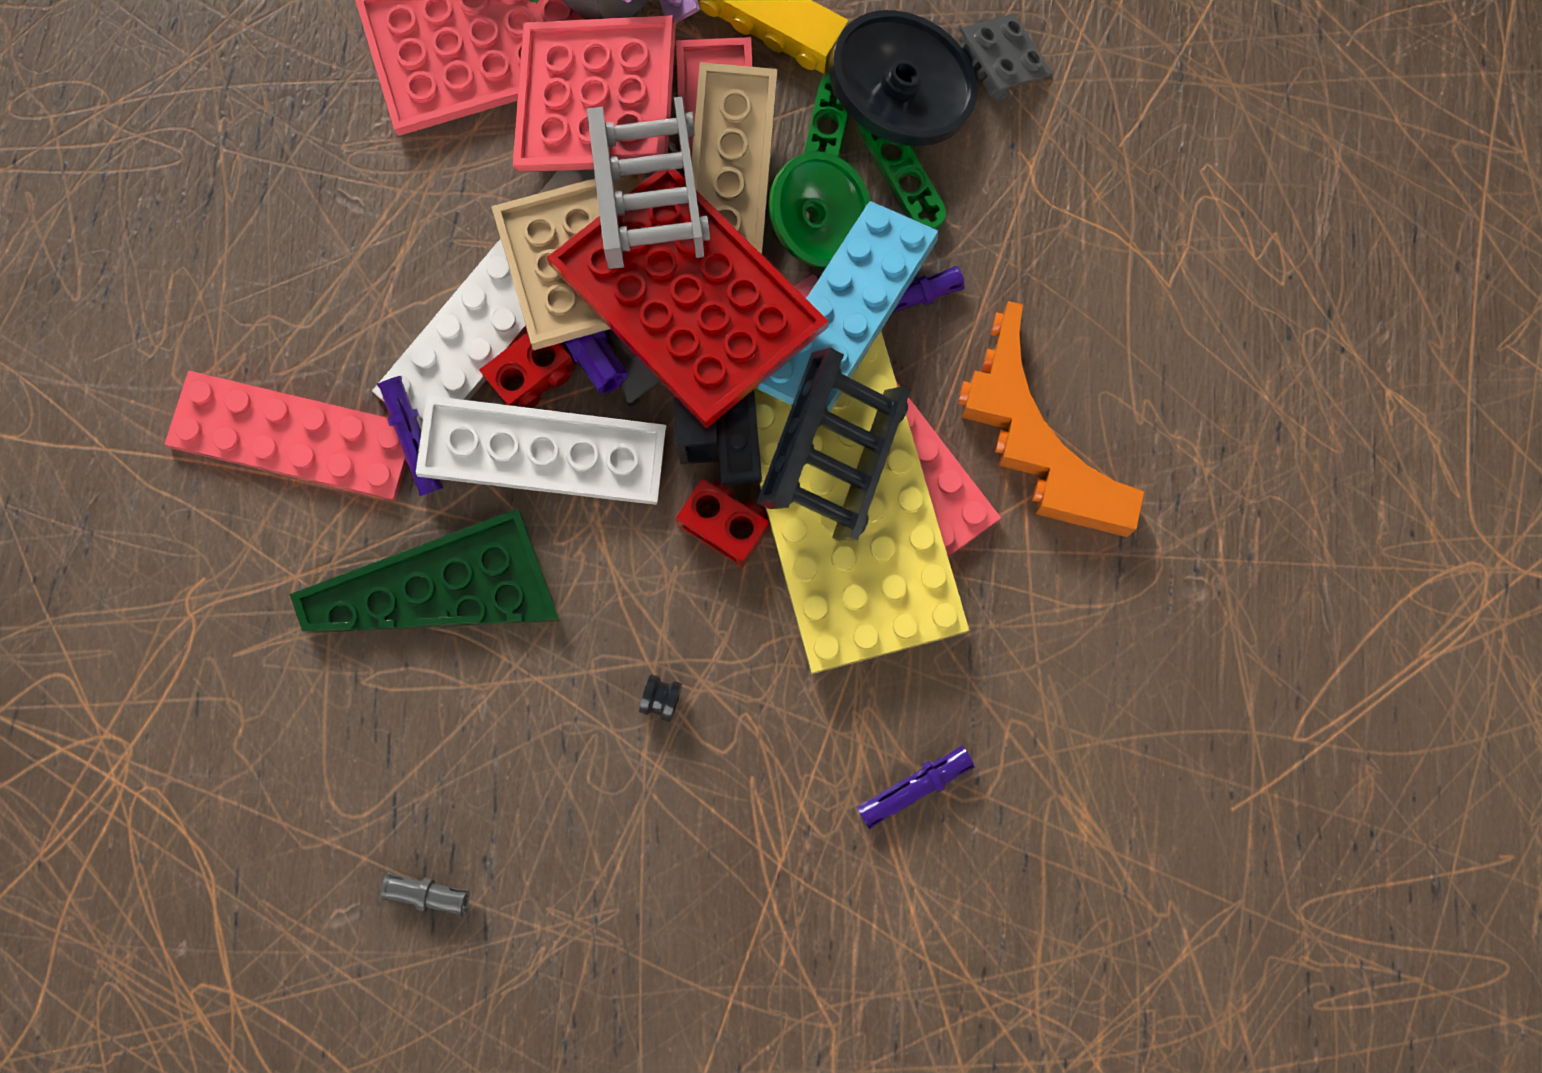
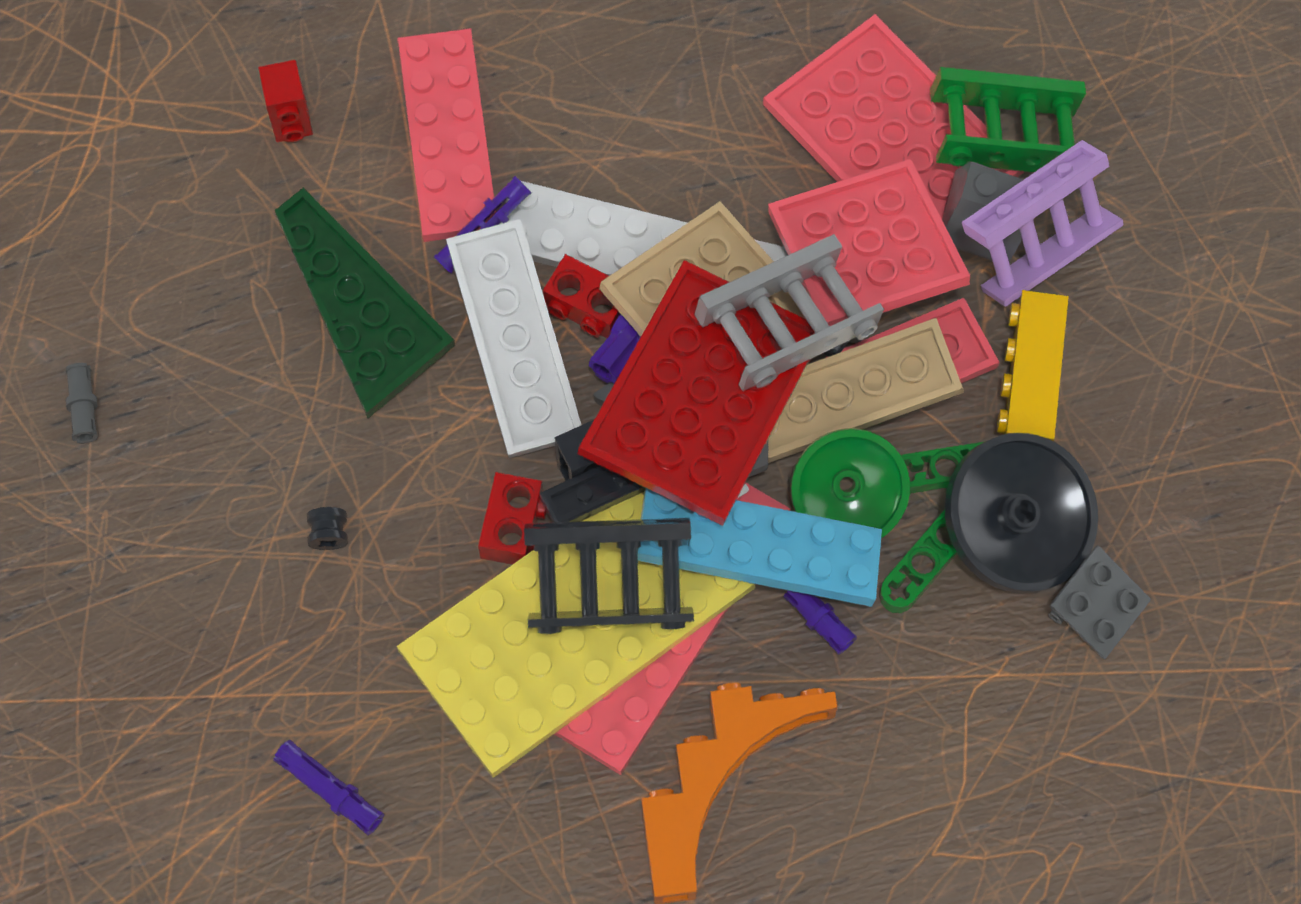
camera: 70 degrees right, 10 degrees down
none -> red brick [258,59,313,142]

